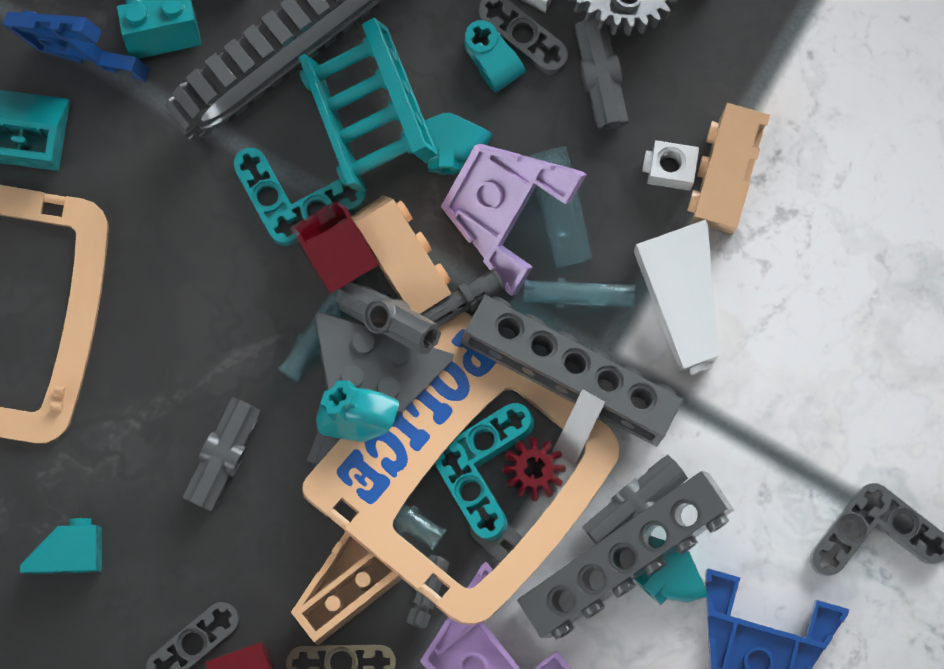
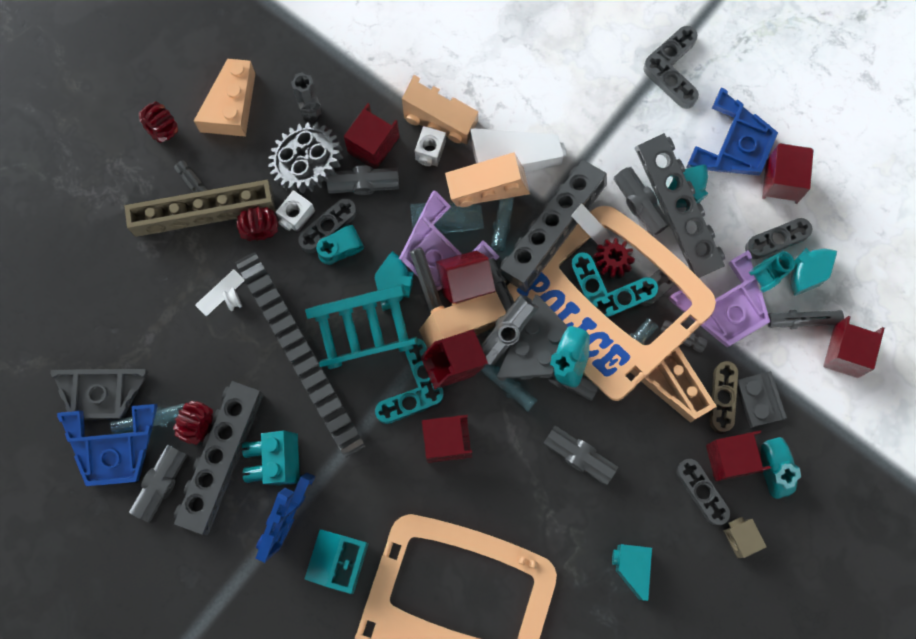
camera: 80 degrees left, 5 degrees down
none -> dark red piece [344,103,400,169]
none -> dark grey axle [410,248,442,313]
none -> dark red piece [422,415,472,463]
none -> dark red piece [436,250,496,304]
none -> light nougat wedge [445,152,530,207]

